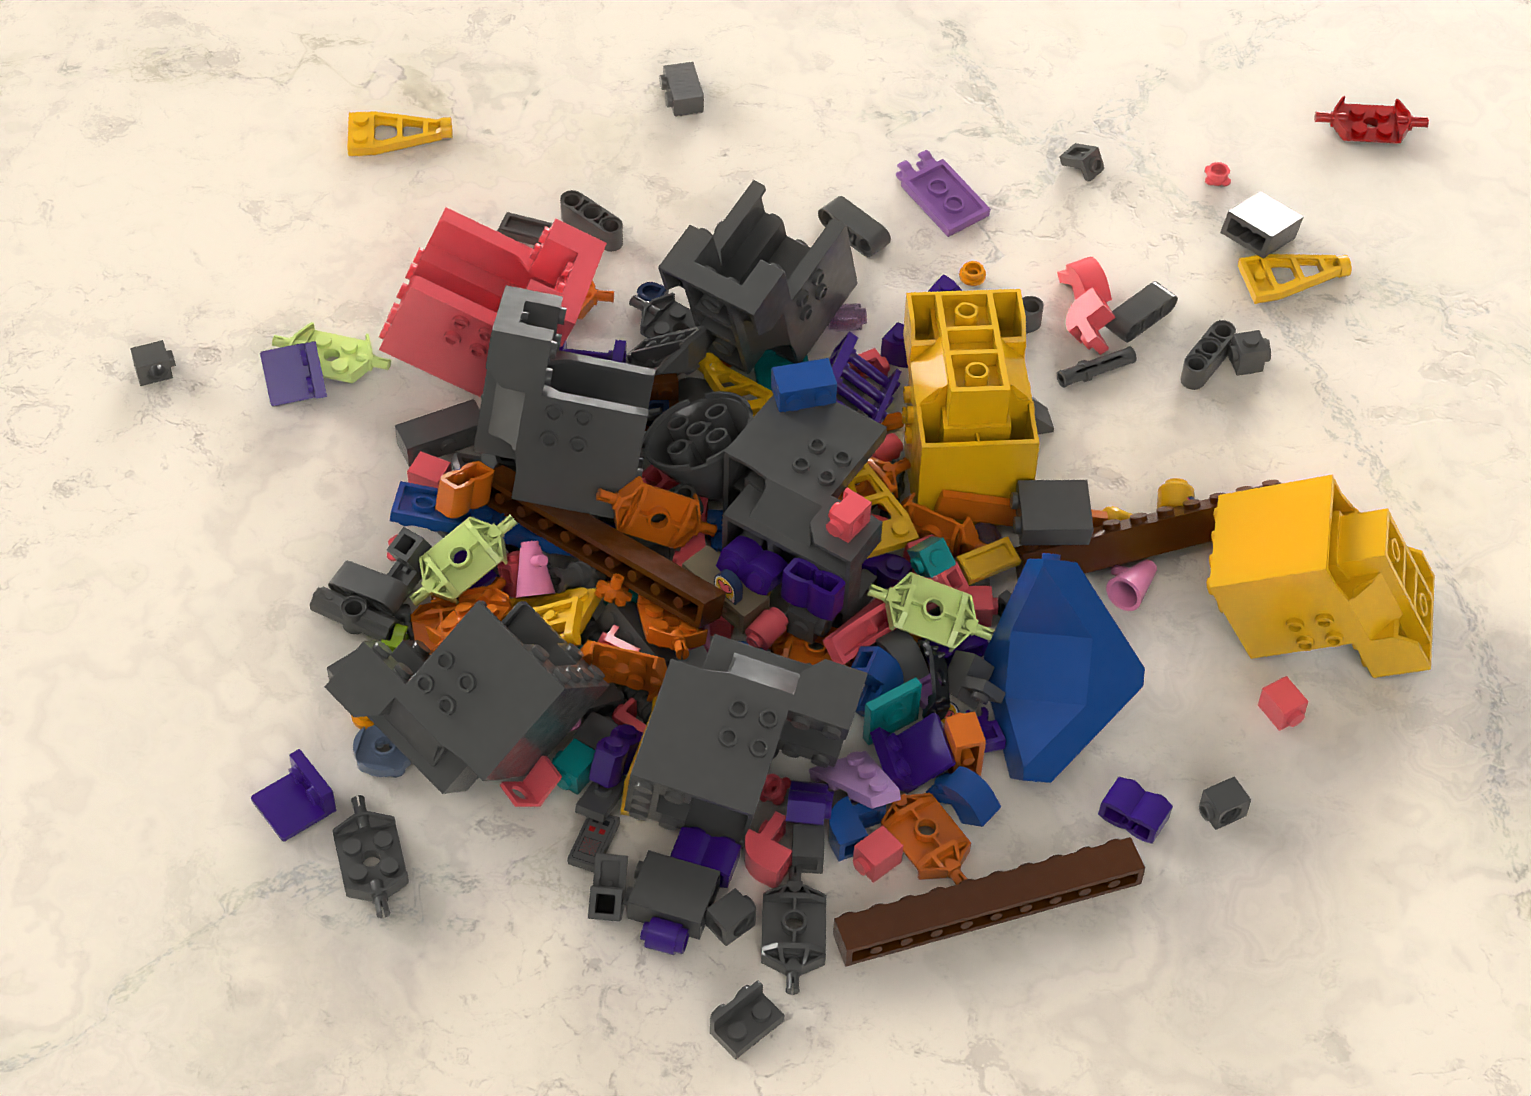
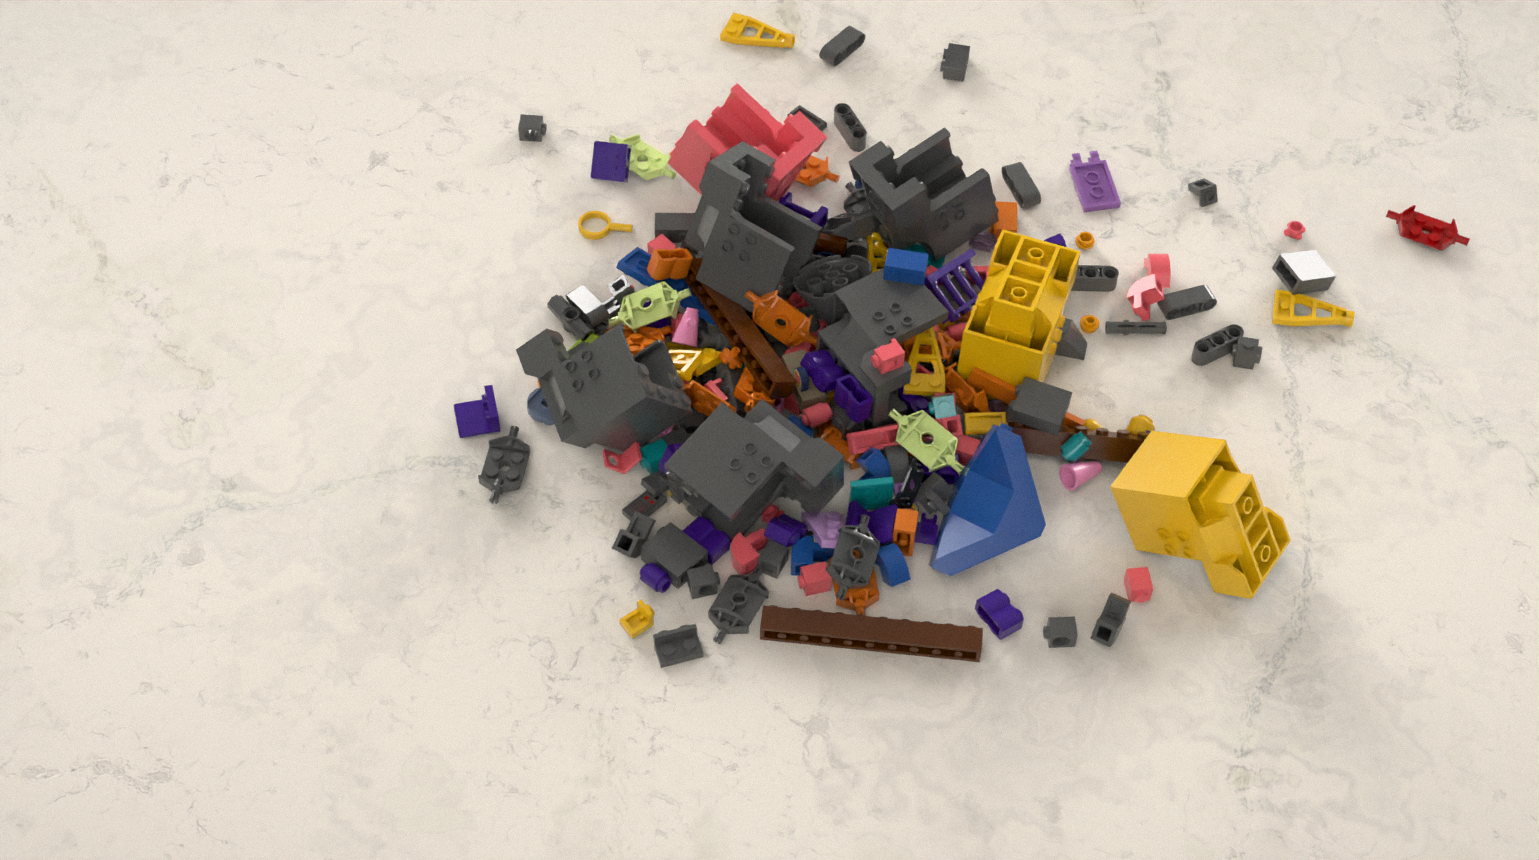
camera: 25 degrees right, 0 degrees up
none -> yellow piece [578,211,633,240]
none -> yellow bracket [619,600,655,639]
none -> dark grey beam [819,26,866,66]
none -> dark grey plate [826,514,880,601]
none -> orange brick [989,201,1017,242]
none -> teal brick [1061,431,1092,462]
none -> light orange plate [1080,315,1100,334]
none -> dark grey brick [1090,592,1132,647]

